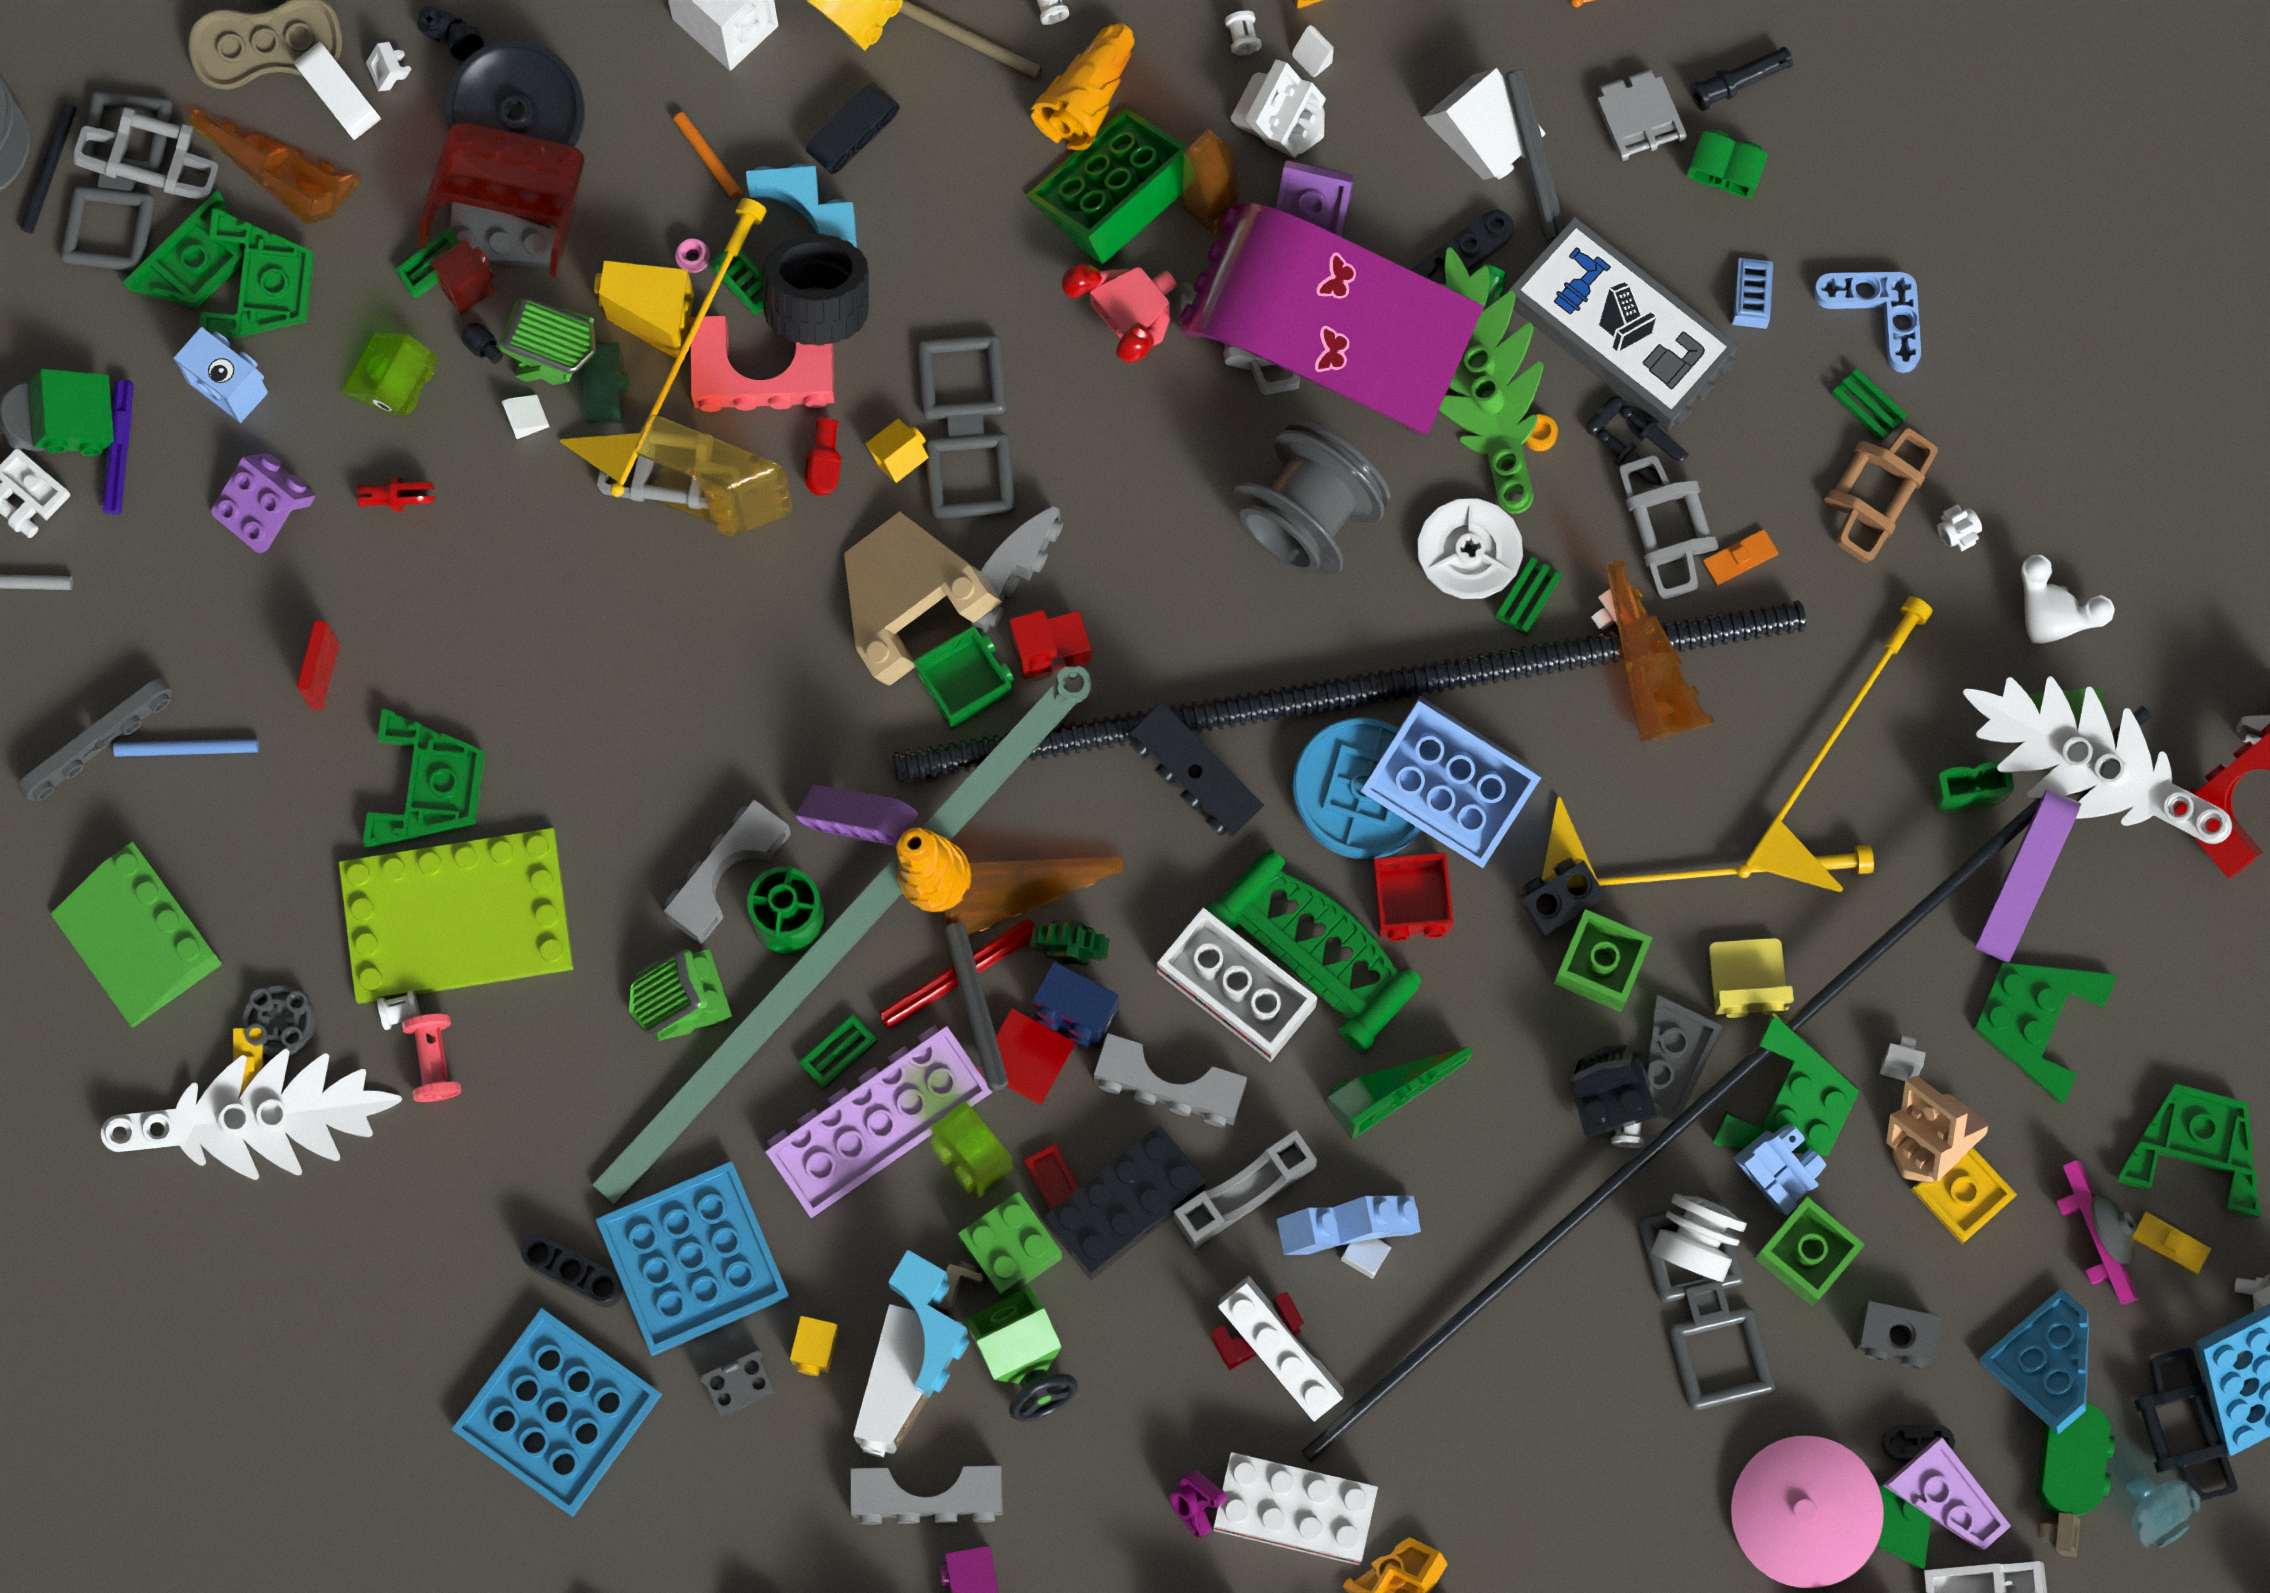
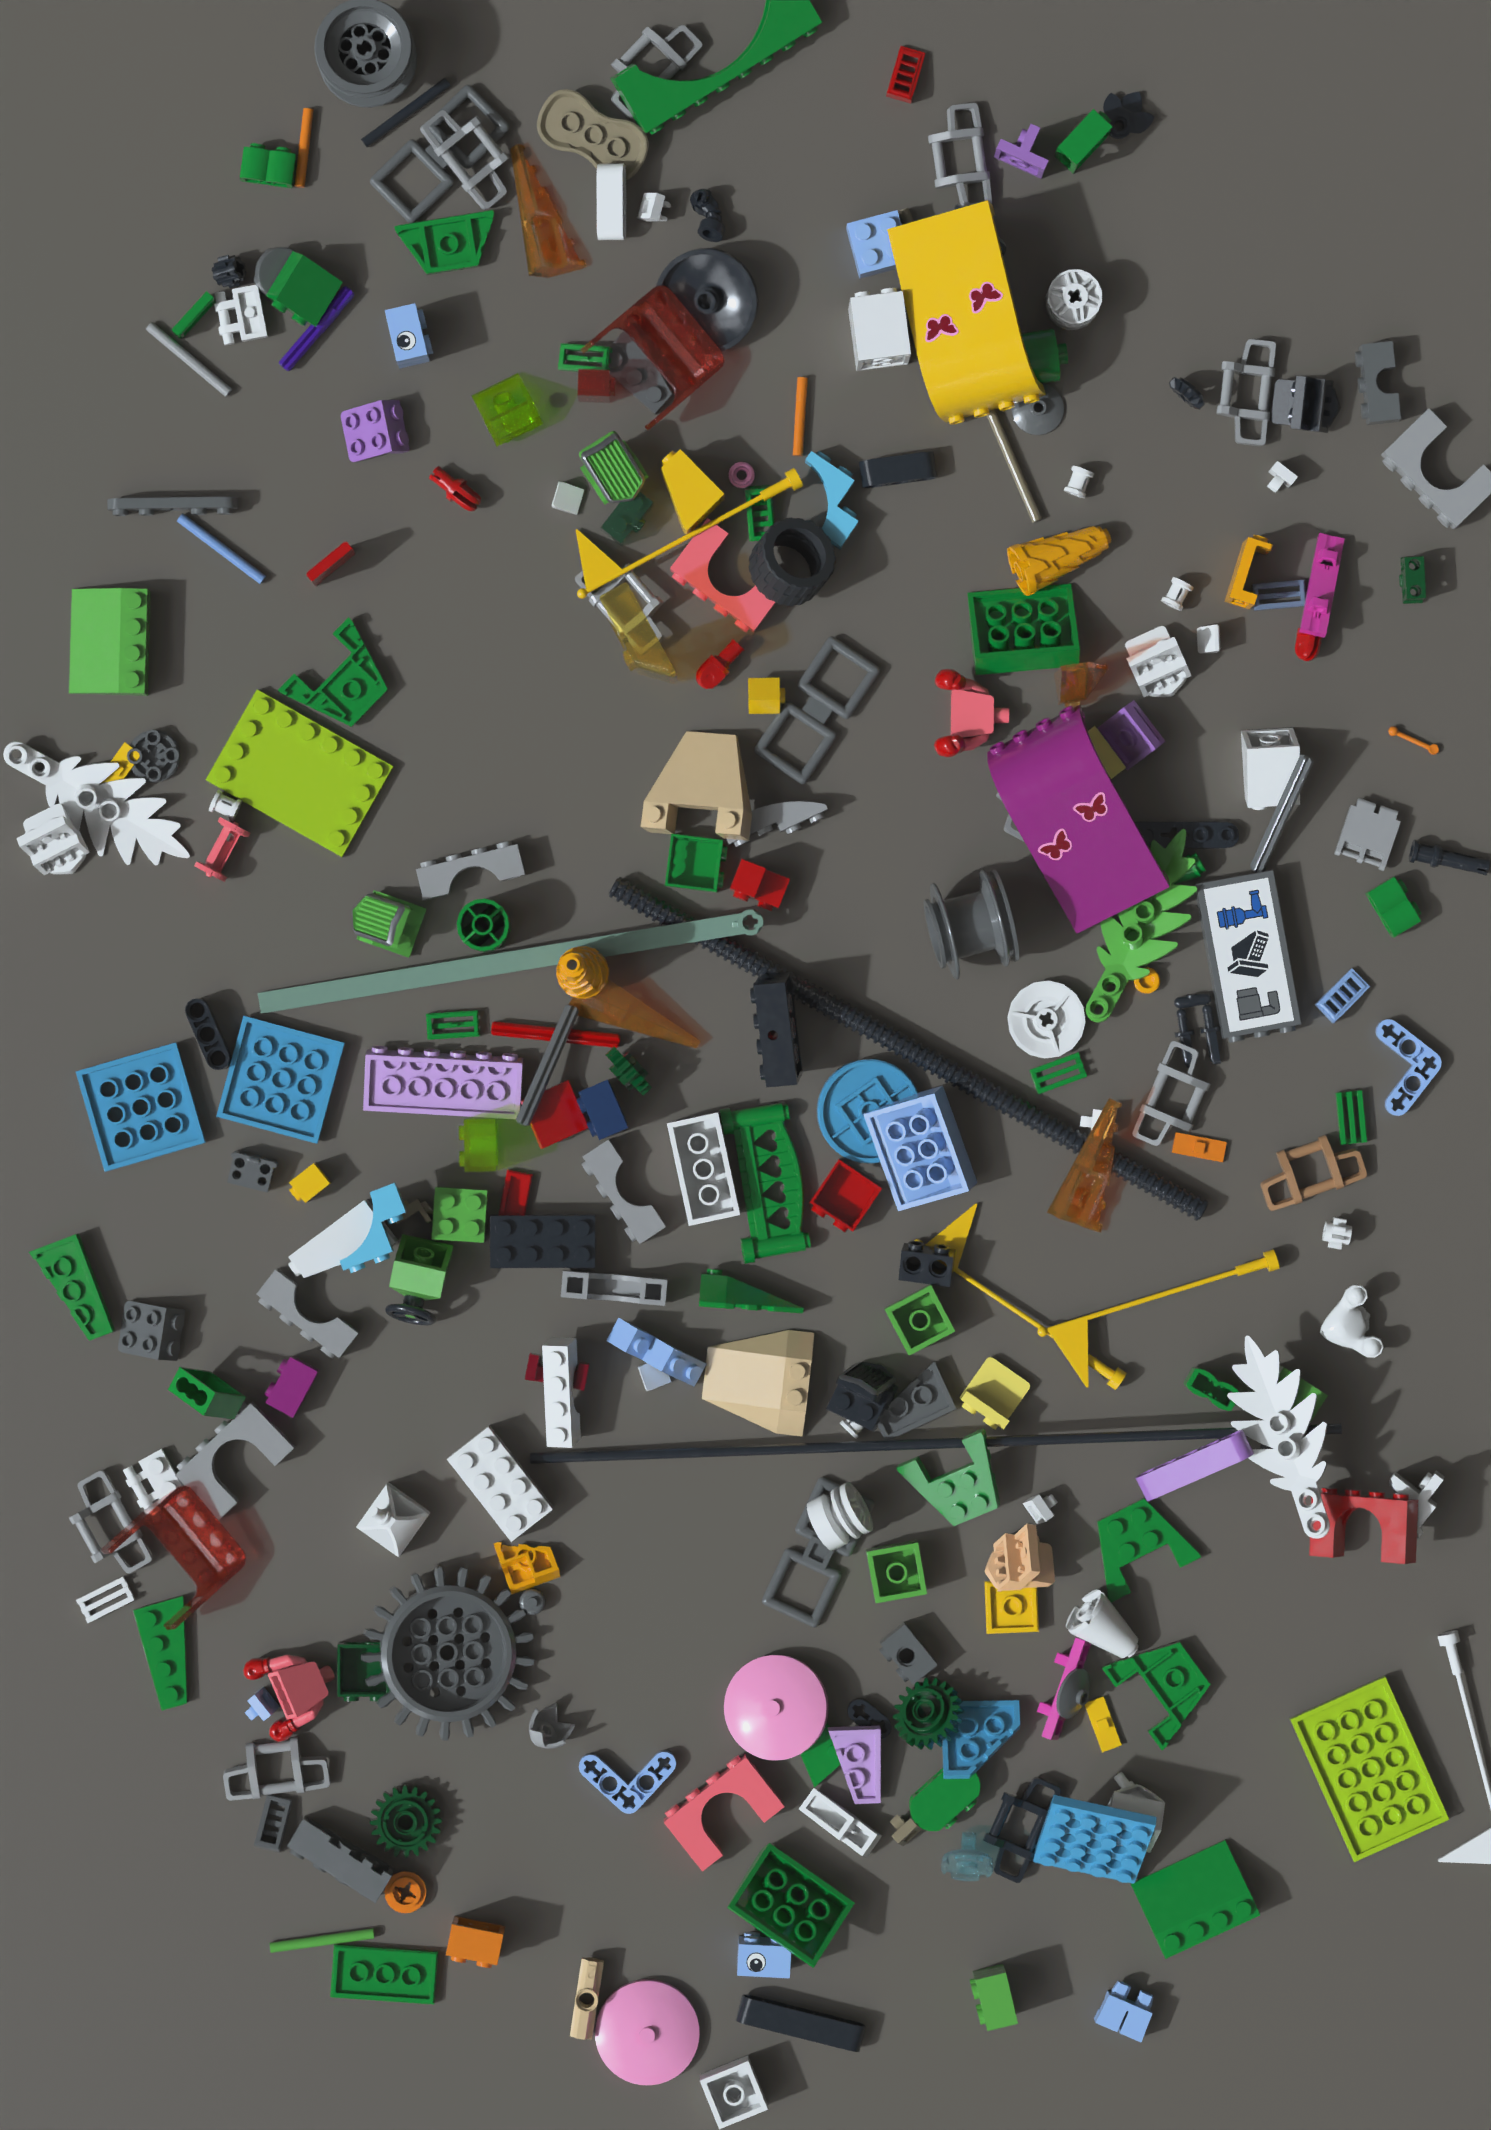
camera: 40 degrees right, 15 degrees up
green wing [199,208,315,340] -> none
black cylinder [461,323,503,364] -> none
medium lavender beam [795,785,918,846] -> none
magenta piece [1170,1469,1227,1538] -> none
light blue hips [1733,1123,1826,1215] -> none
none -> white piece [17,804,90,875]
none -> tan wedge [702,1330,814,1436]
none -> dark green gear [893,1678,964,1750]
none -> white cone [1066,1589,1138,1658]

